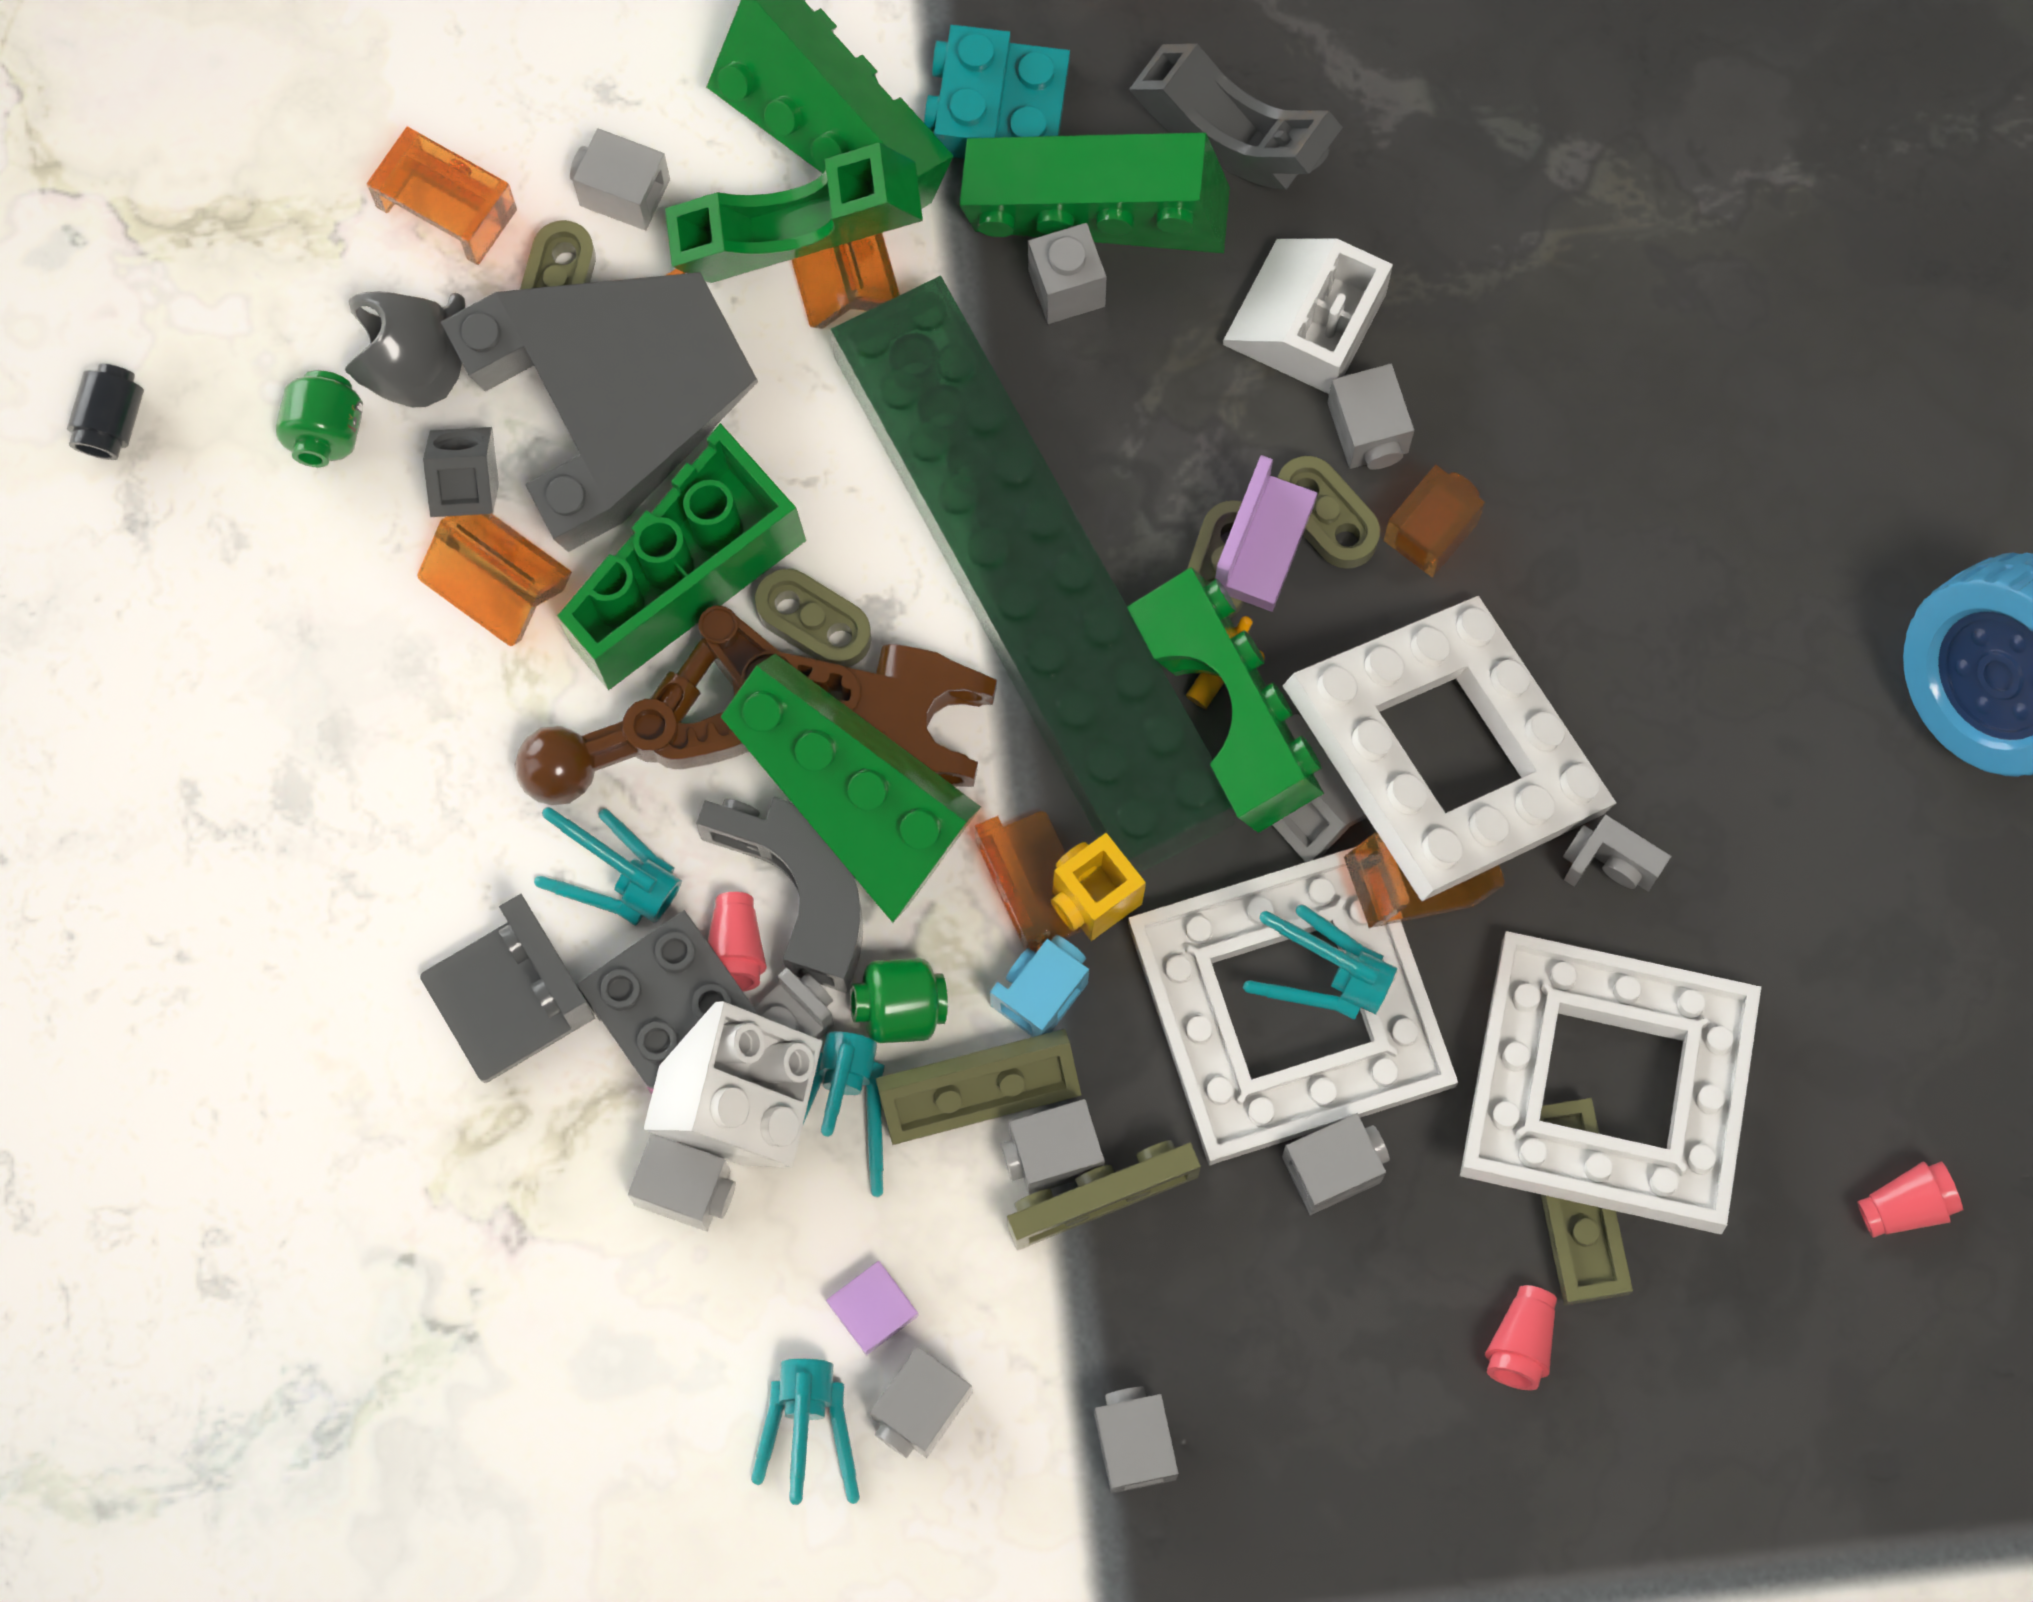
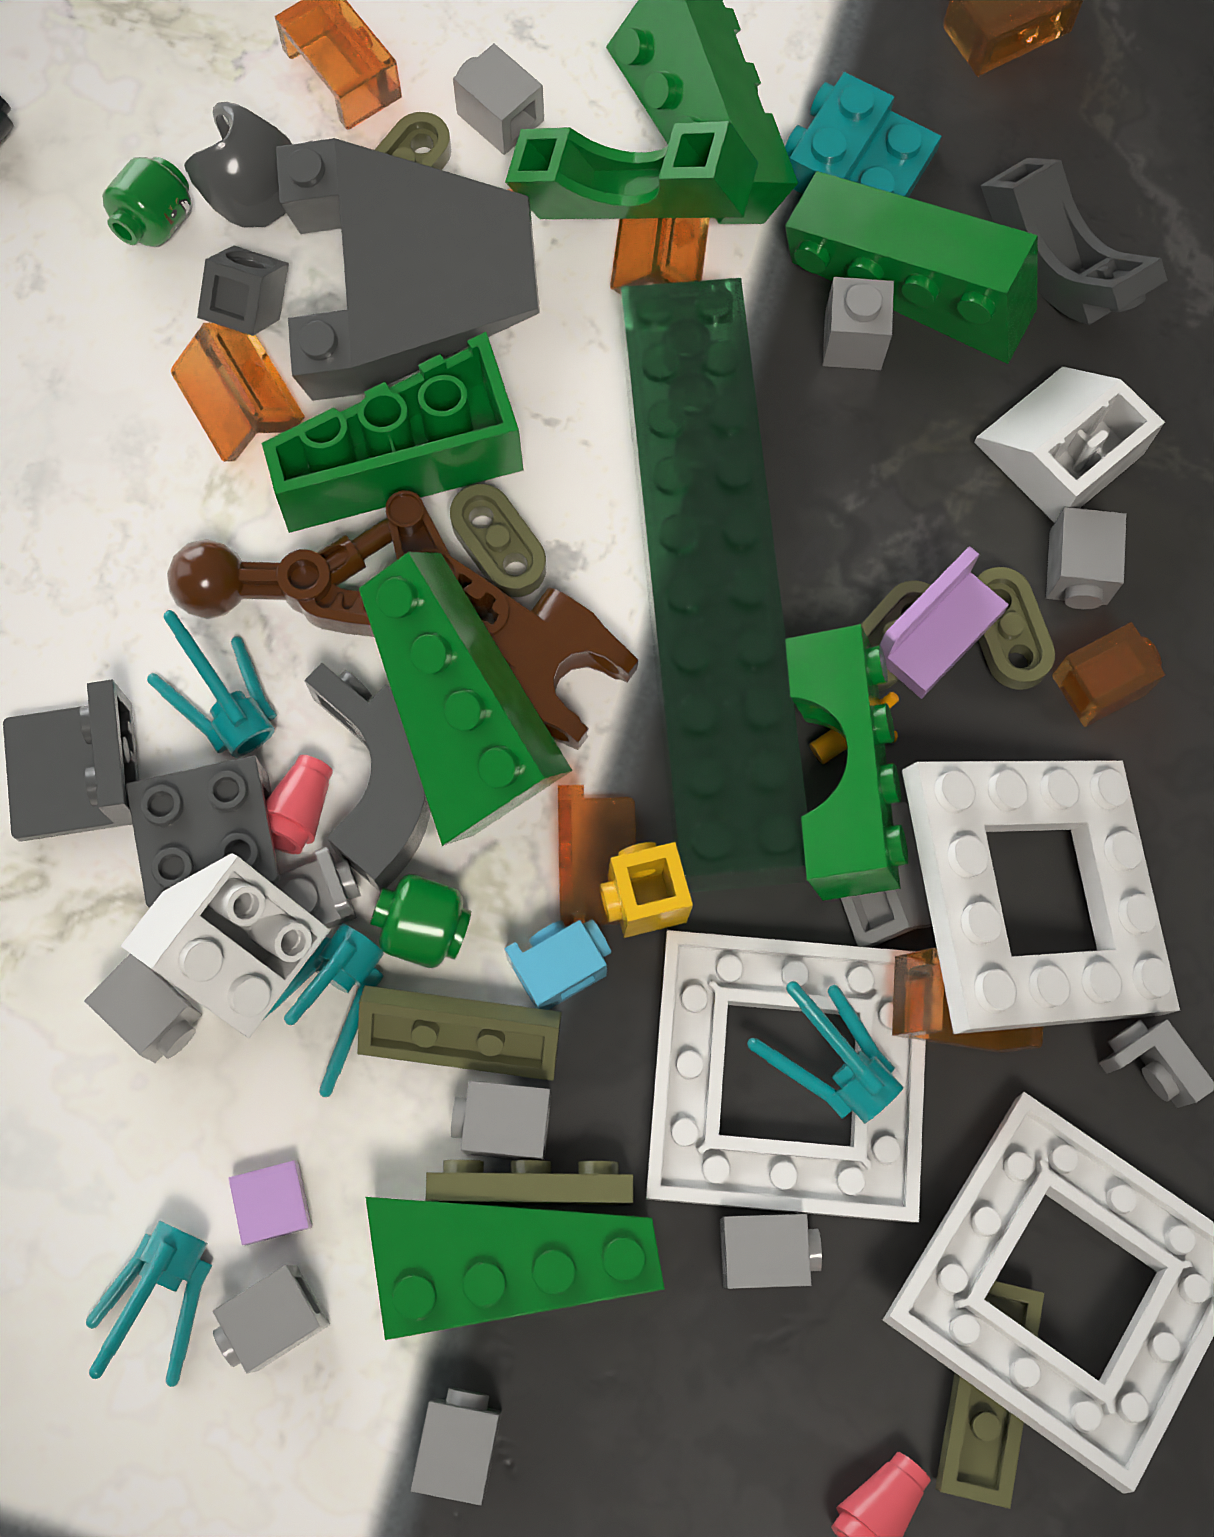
camera: 20 degrees right, 0 degrees up
none -> green wedge [365,1197,665,1340]

